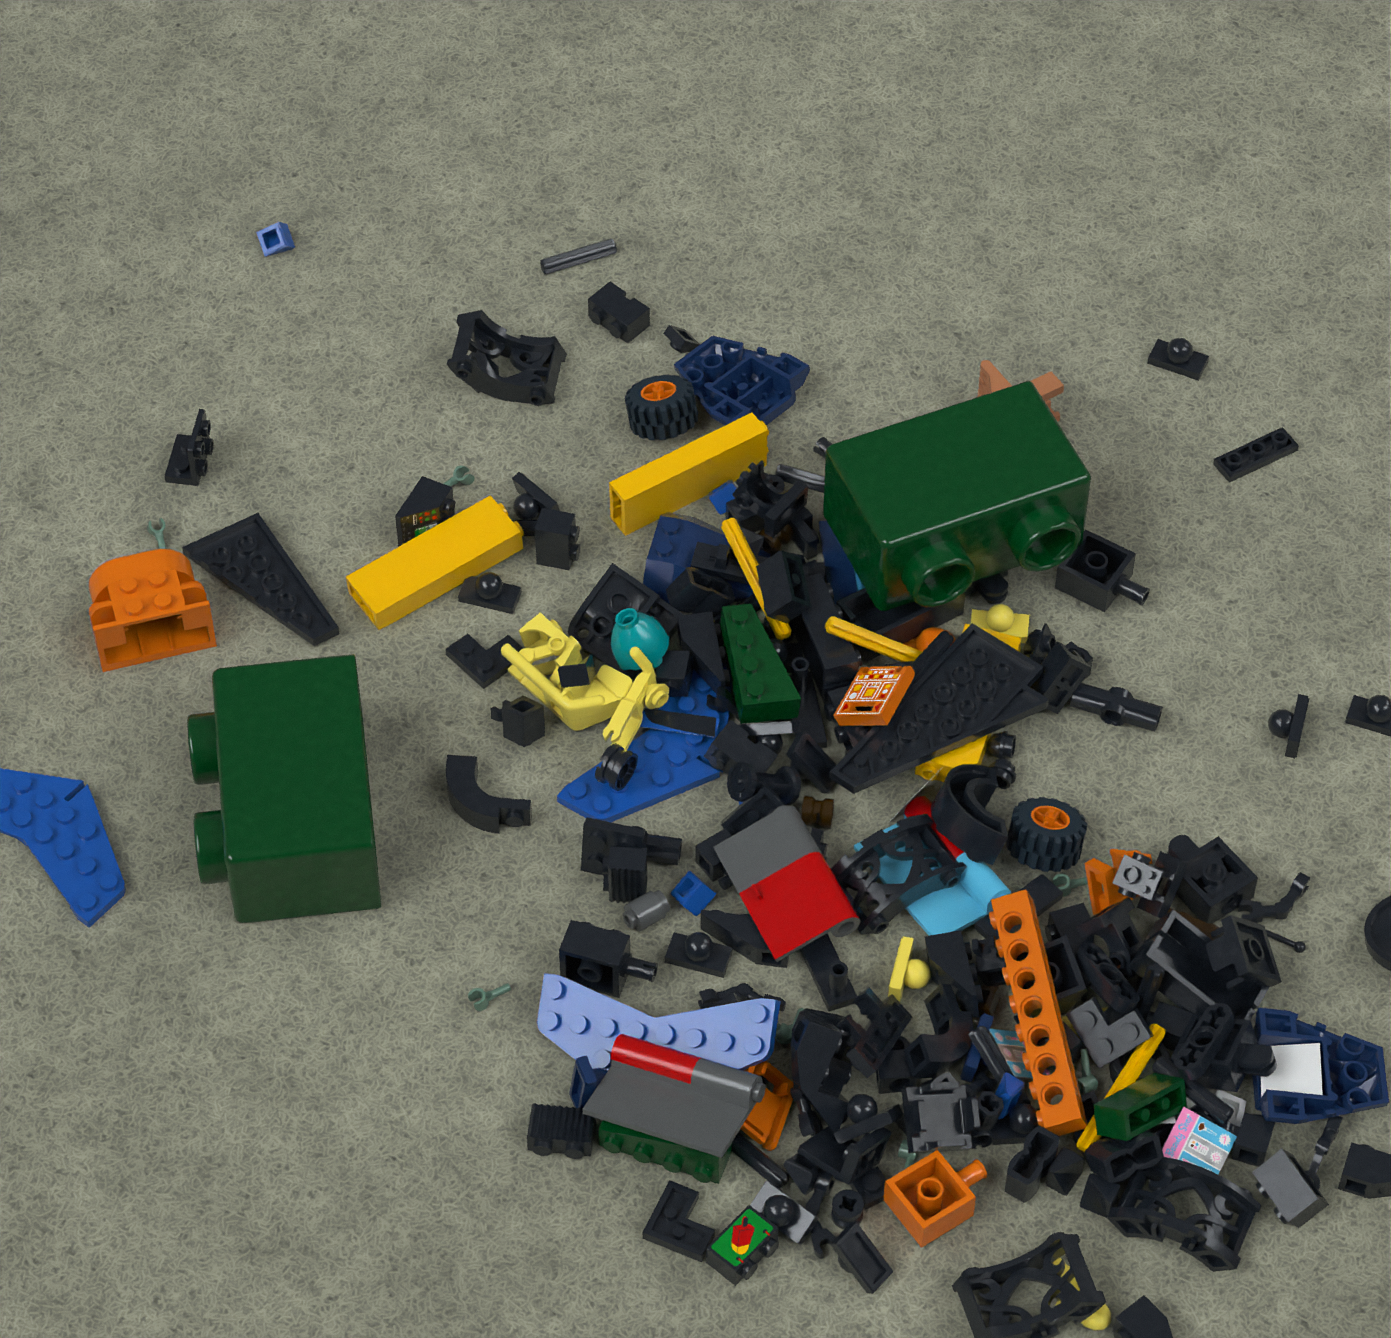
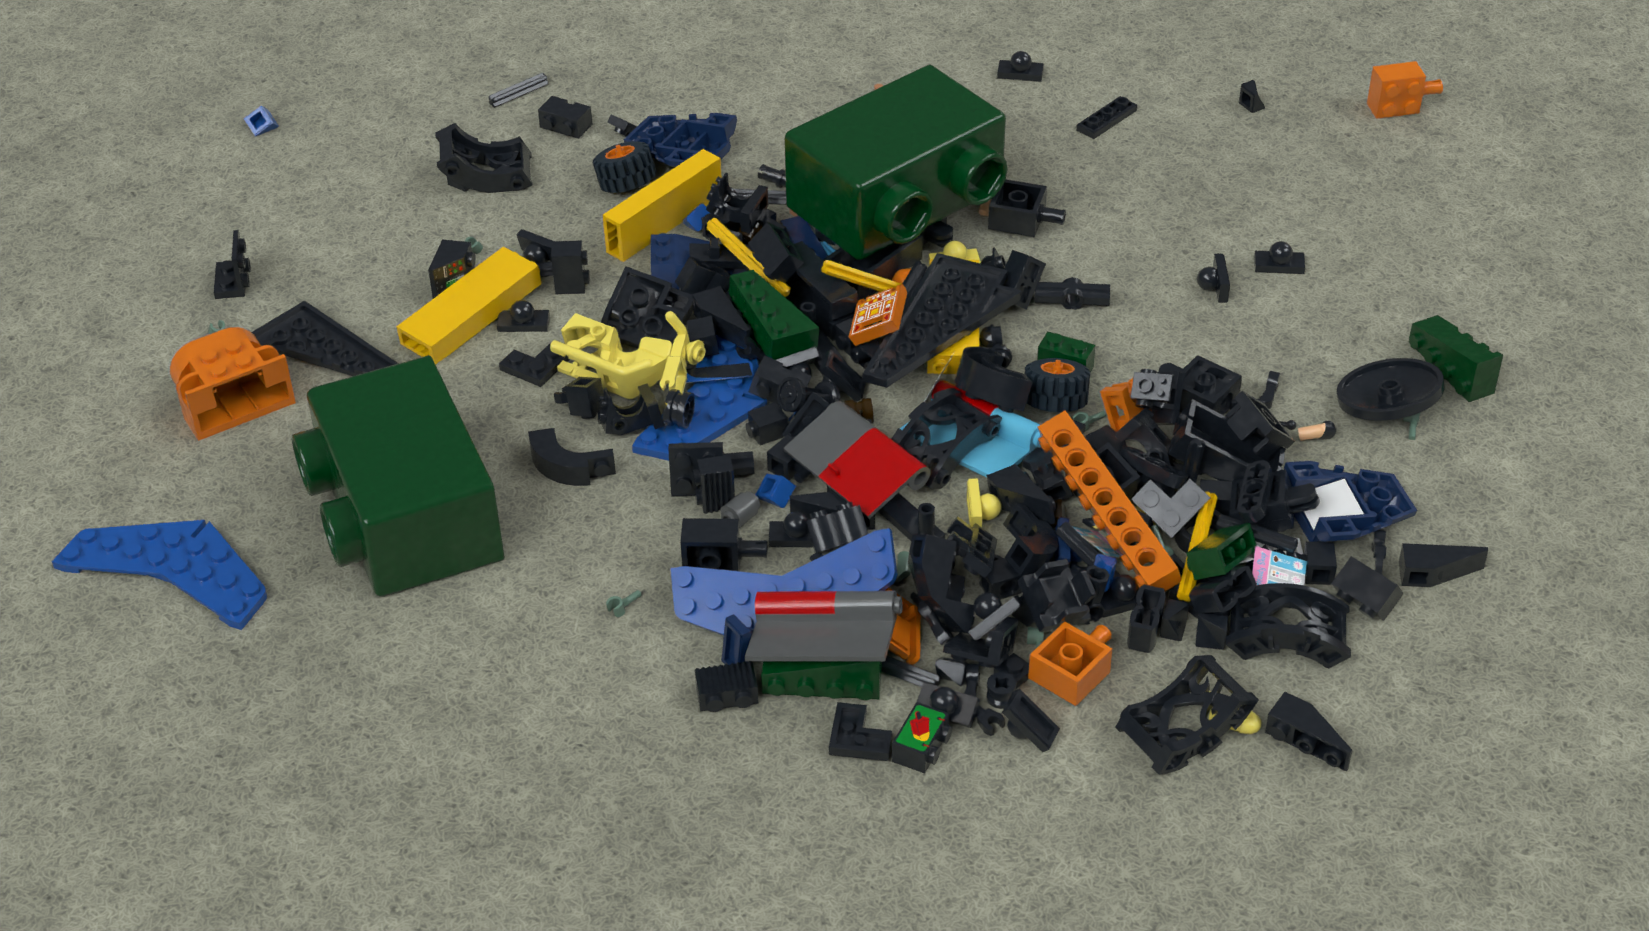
camera: 15 degrees left, 10 degrees down
black slope [558,654,596,688] -> none
teal piece [611,608,669,670] -> none
none -> black tile [598,384,665,435]
none -> black brick [746,402,788,446]
none -> black brick [805,502,868,553]
none -> dark green brick [1037,331,1096,373]
none -> light nougat arm [1298,421,1336,441]

